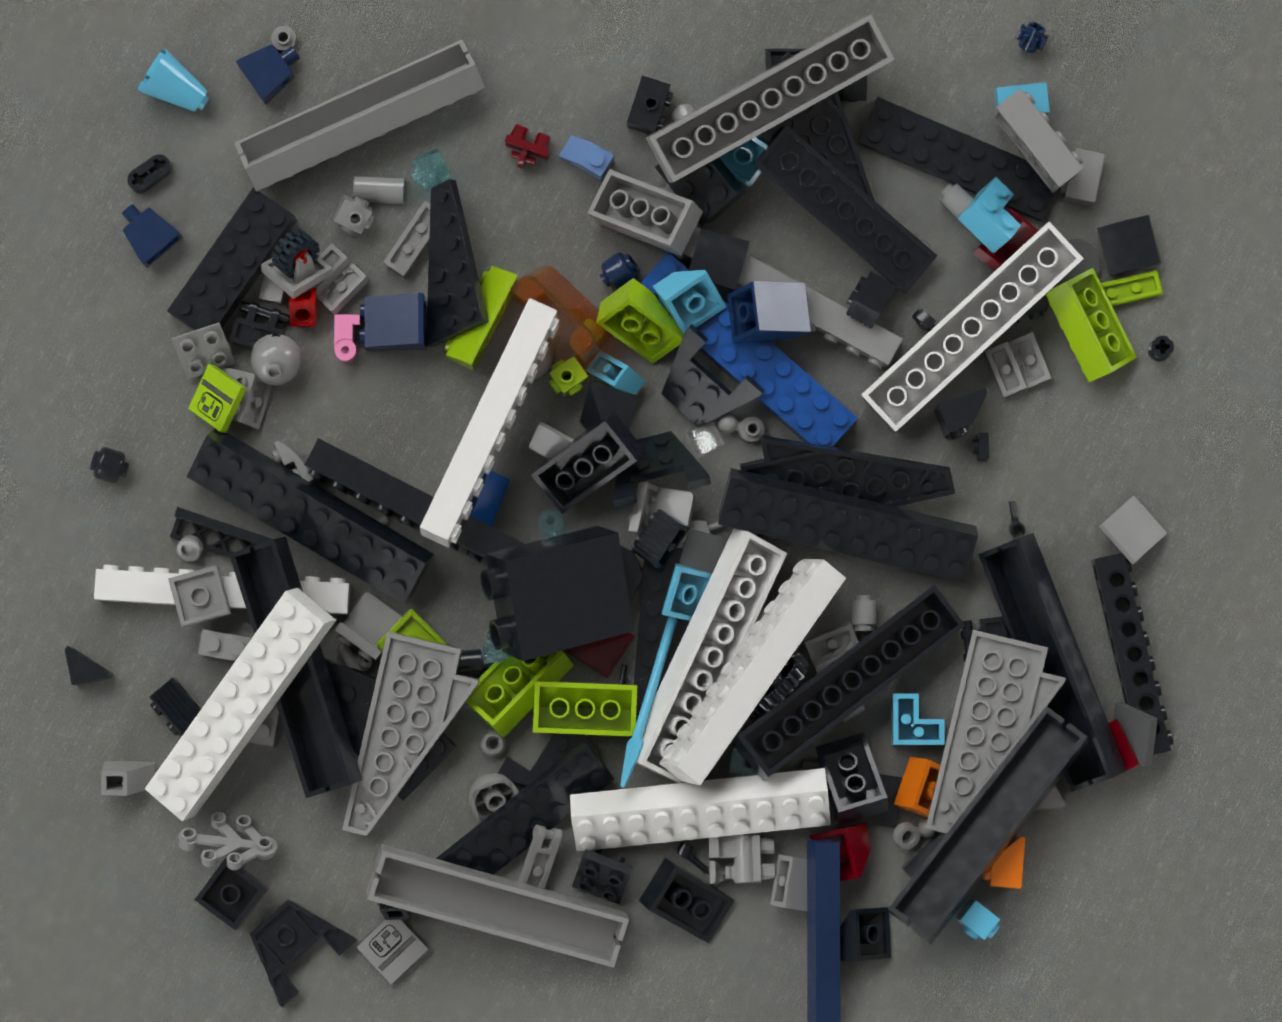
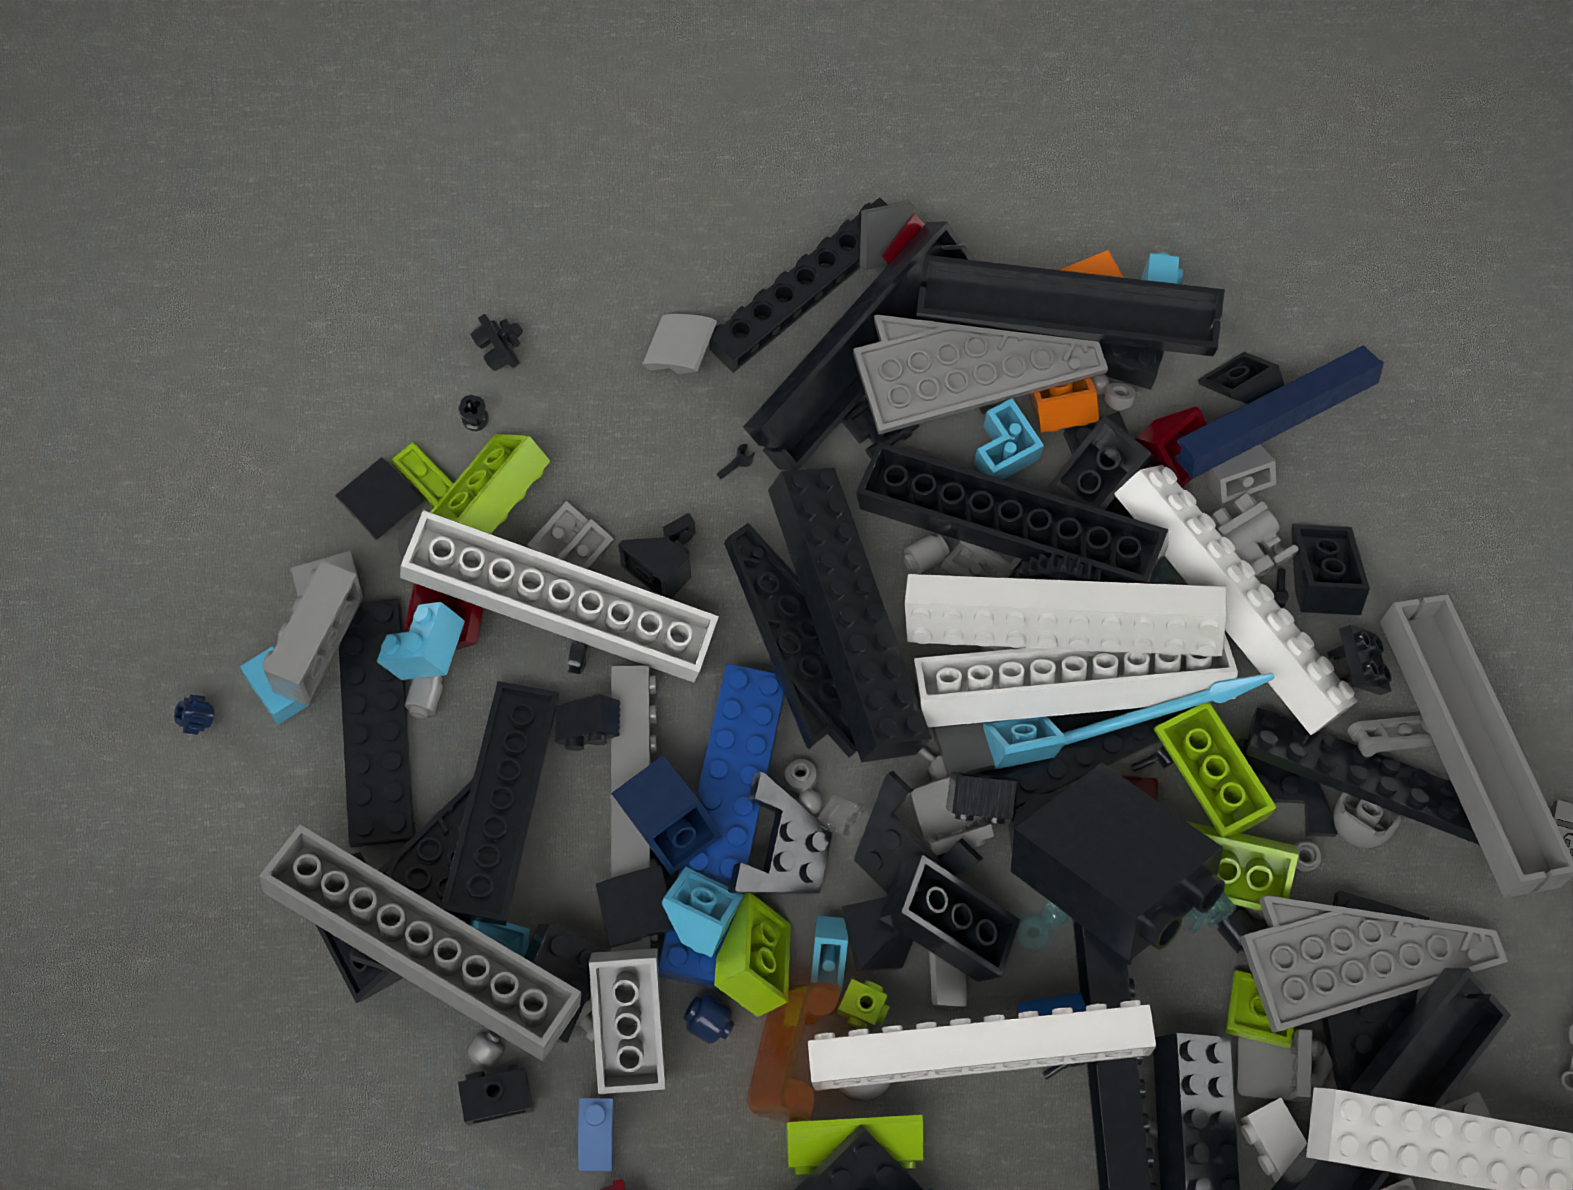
camera: 125 degrees left, 15 degrees down
none -> black hips [470,314,523,371]

